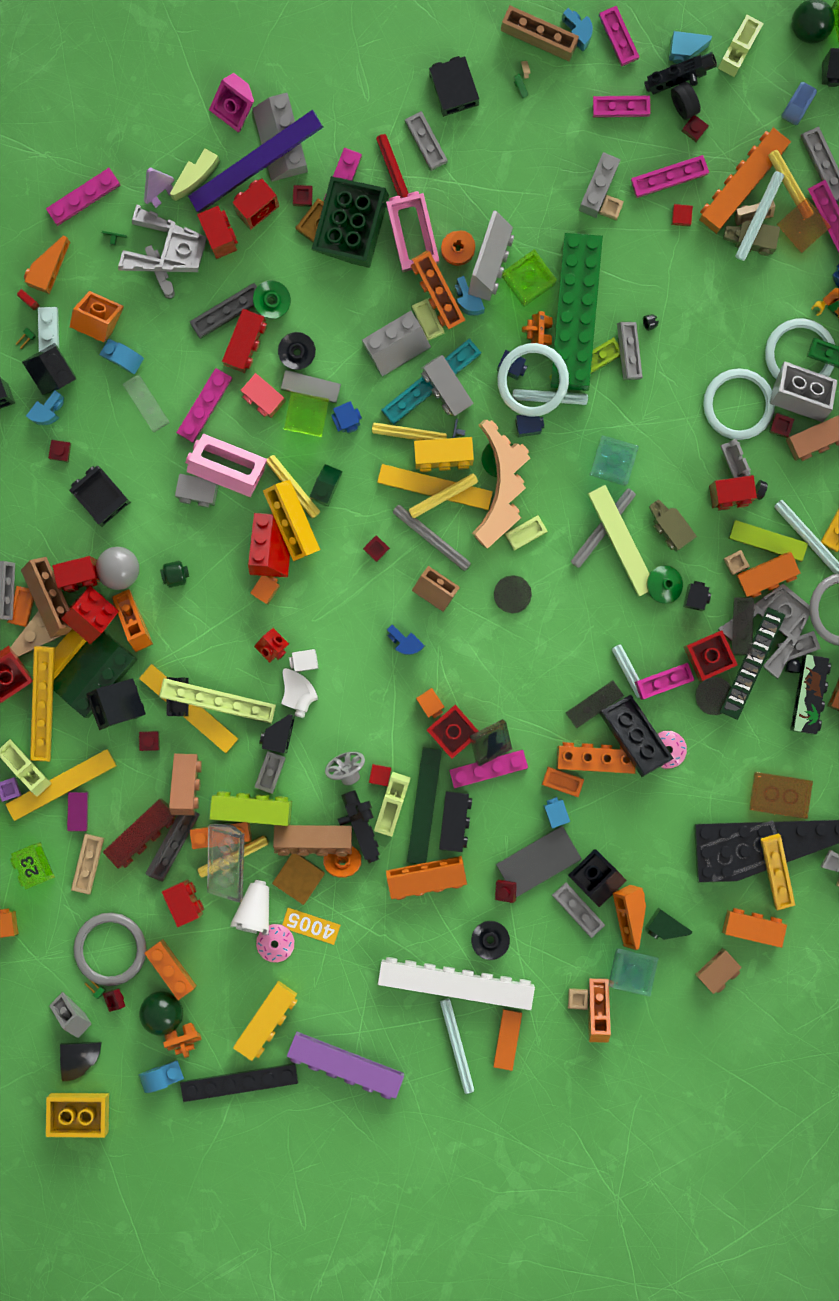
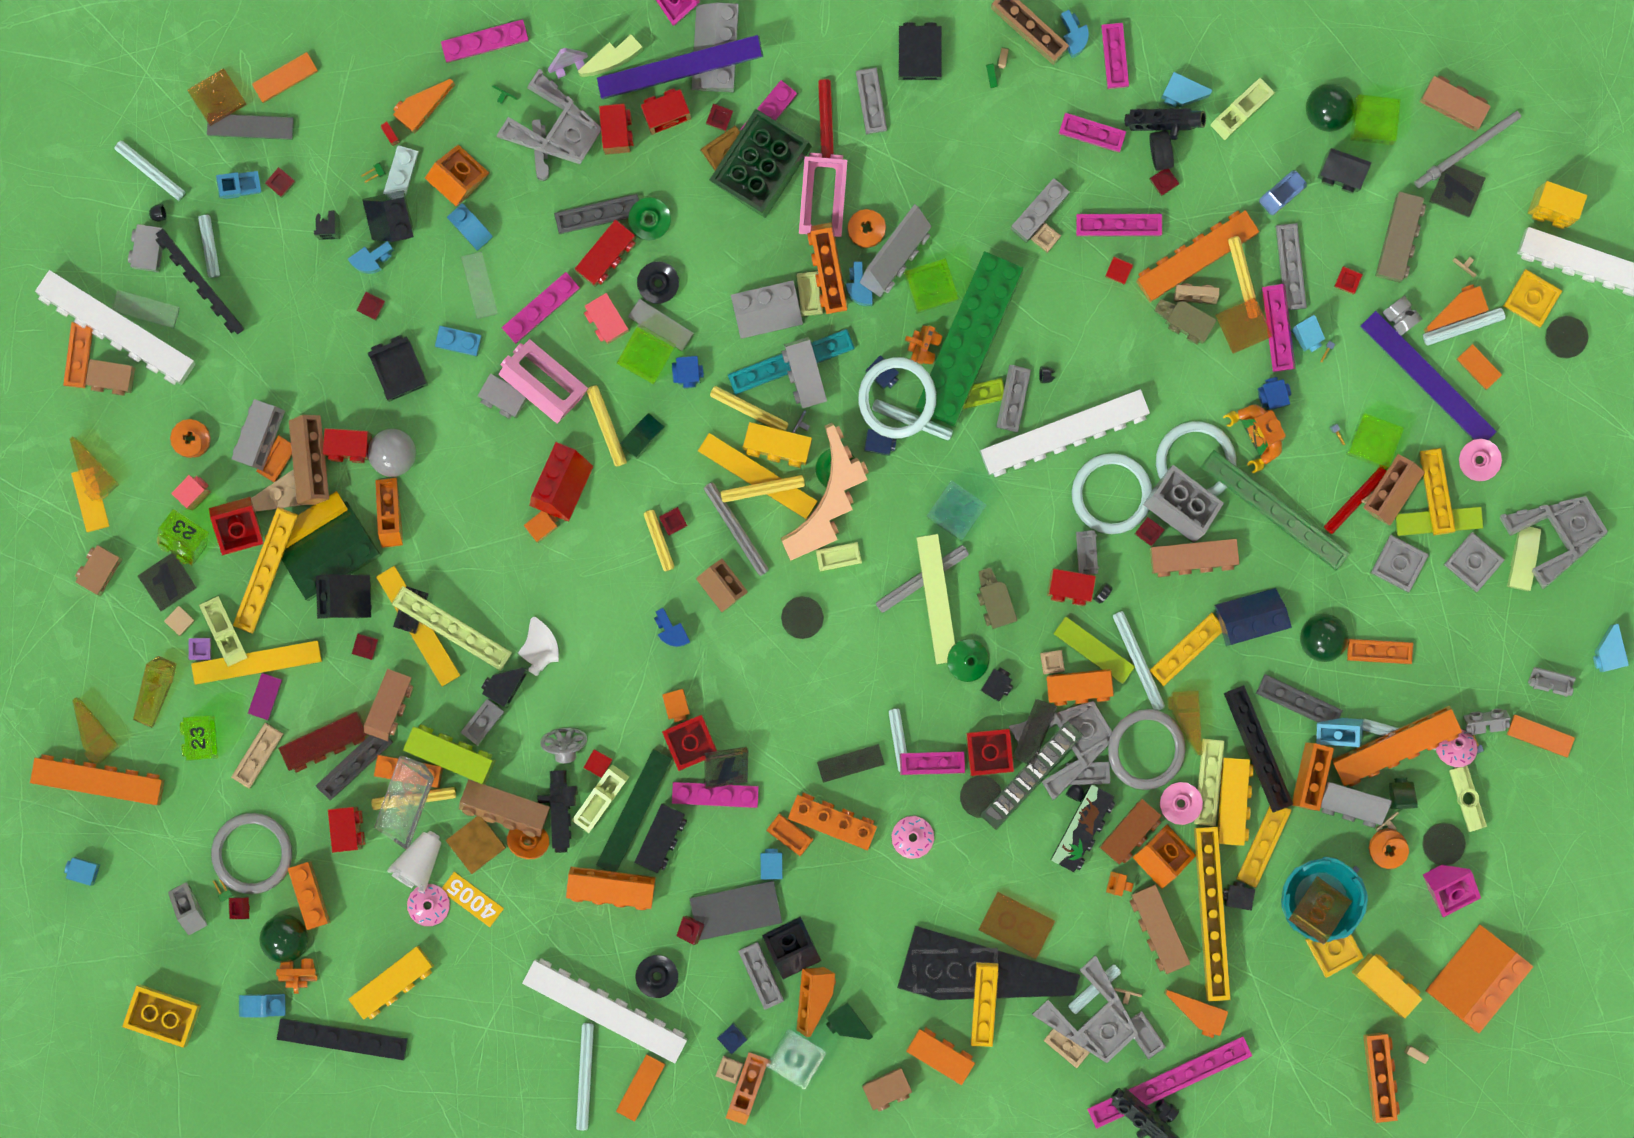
camera: 20 degrees right, 0 degrees up
black brick [60,1042,102,1081] -> none
red brick [61,586,119,644] -> none
dark green head [160,561,189,588] -> none
red brick [254,628,289,663] -> none
yellow brick [263,479,320,561] -> none
medium lavender brick [287,1031,404,1099] -> none
white brick [289,649,319,672] -> none
black tile [599,695,674,777] -> none
light aqua axle [735,171,784,261] -> none
none -> dark azure plate [435,326,482,356]
none -> light yellow axle [644,510,674,571]
none -> dark blue brick [717,1022,748,1054]
none -> white brick [980,389,1150,477]

